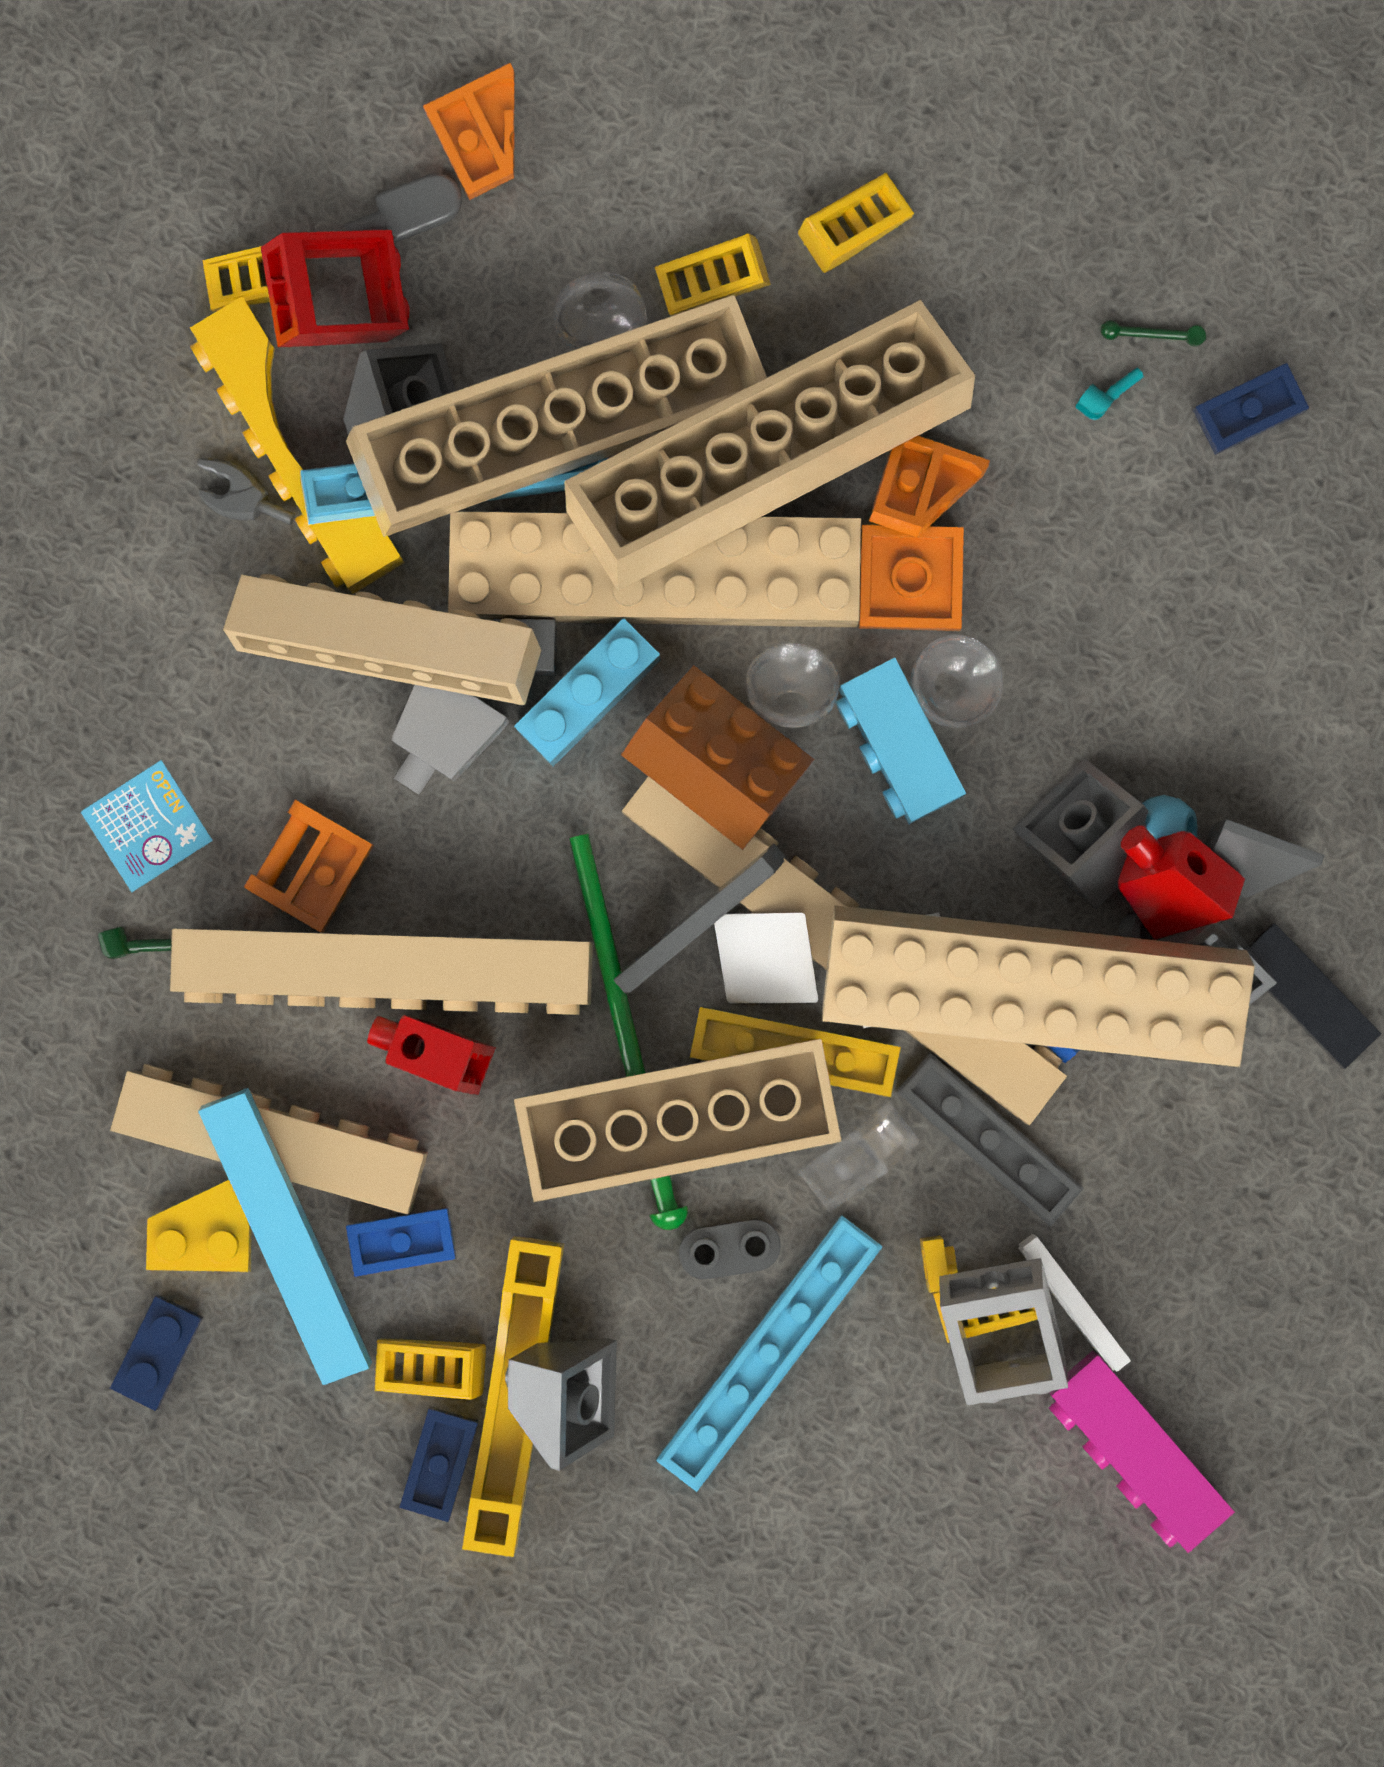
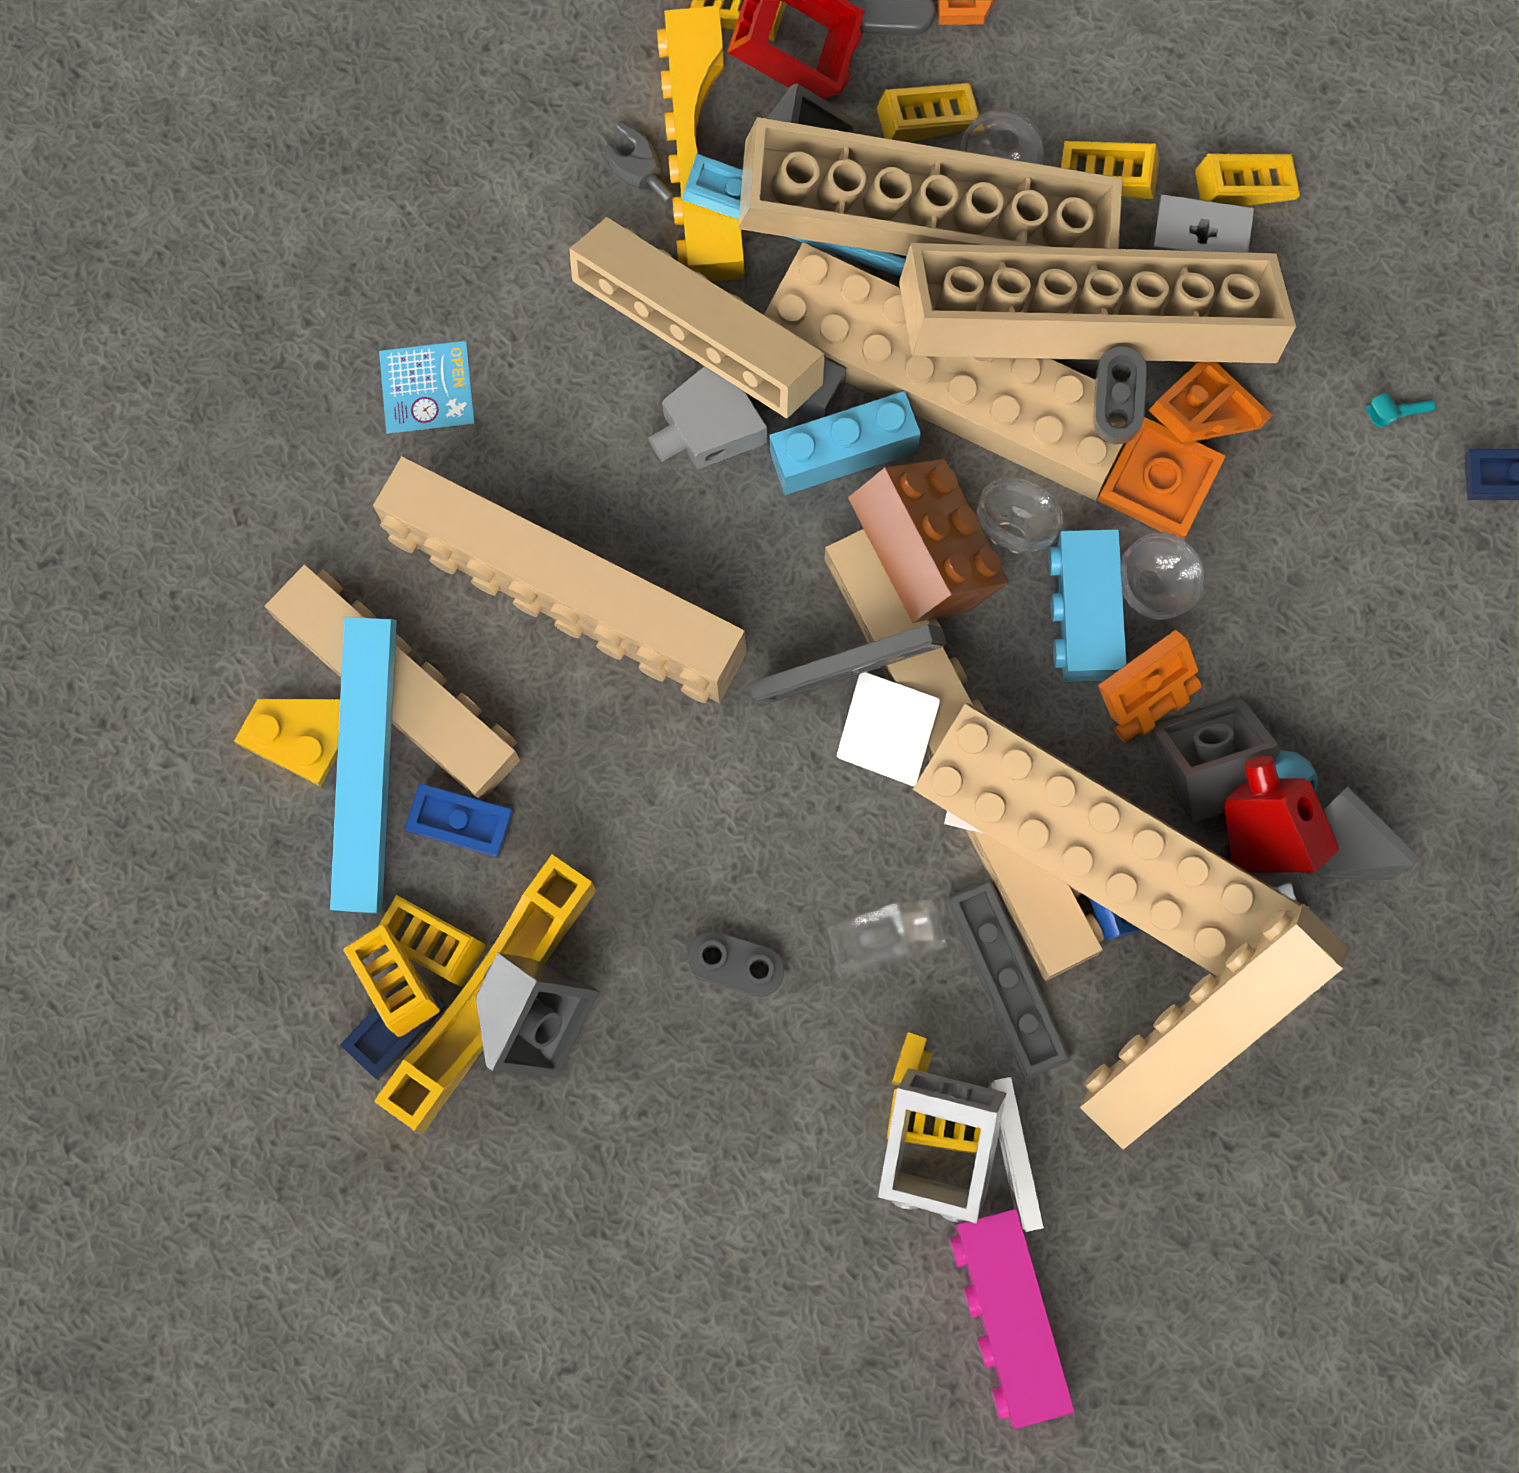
camera: 20 degrees right, 10 degrees down
dark green hand [98,927,172,959] -> none
dark blue plate [110,1295,203,1411] -> none
orange plate [244,800,374,933] -> none
red torso [367,1015,496,1095] -> none
tan brick [514,1039,842,1202] -> none
green bar [569,834,688,1230] -> none
medium azure tile [656,1215,883,1492] -> none
yellow plate [690,1007,901,1097] -> none
dark green hinge [1100,320,1206,347] -> none
black tile [1249,923,1382,1069] -> none
none -> yellow slope [343,922,440,1037]
none -> yellow slope [877,83,981,143]
none -> brick [1080,904,1349,1150]
none -> dark grey plate [1093,346,1147,444]
none -> orange plate [1098,630,1202,743]
none -> light grey brick [1150,194,1254,253]

